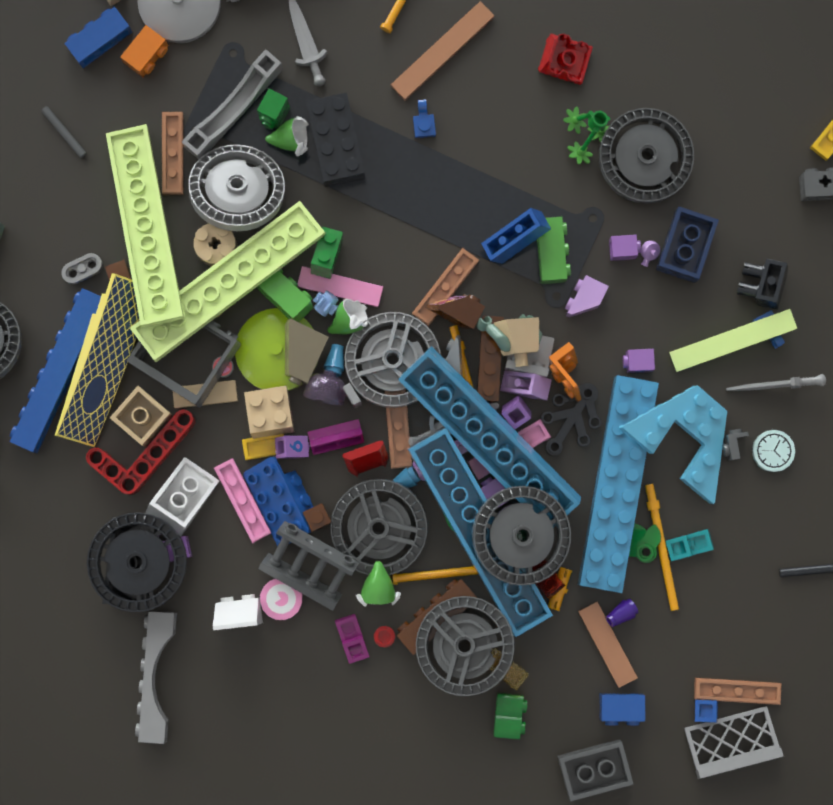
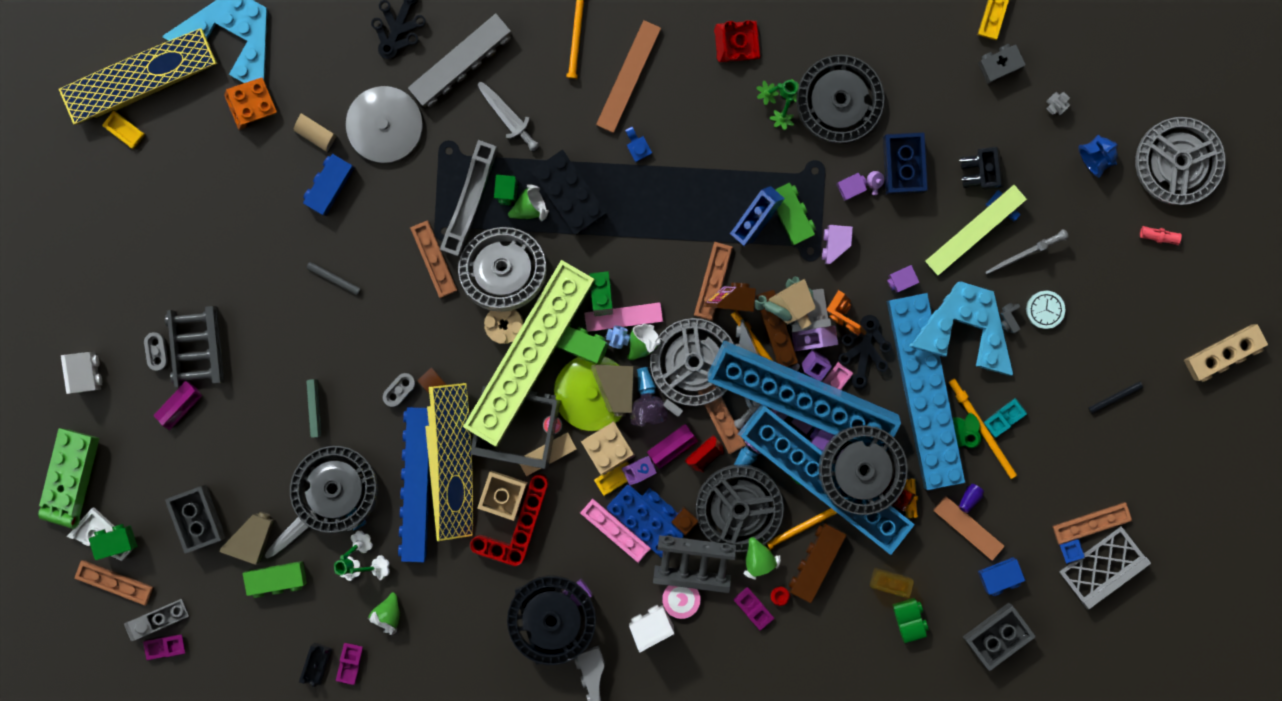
camera: 20 degrees left, 5 degrees up
yellowish green plate [106,124,184,328] -> none
orange brick [120,25,168,77] -> none
white slope [145,457,220,537] -> none
dark grey piece [416,596,515,696] -> none

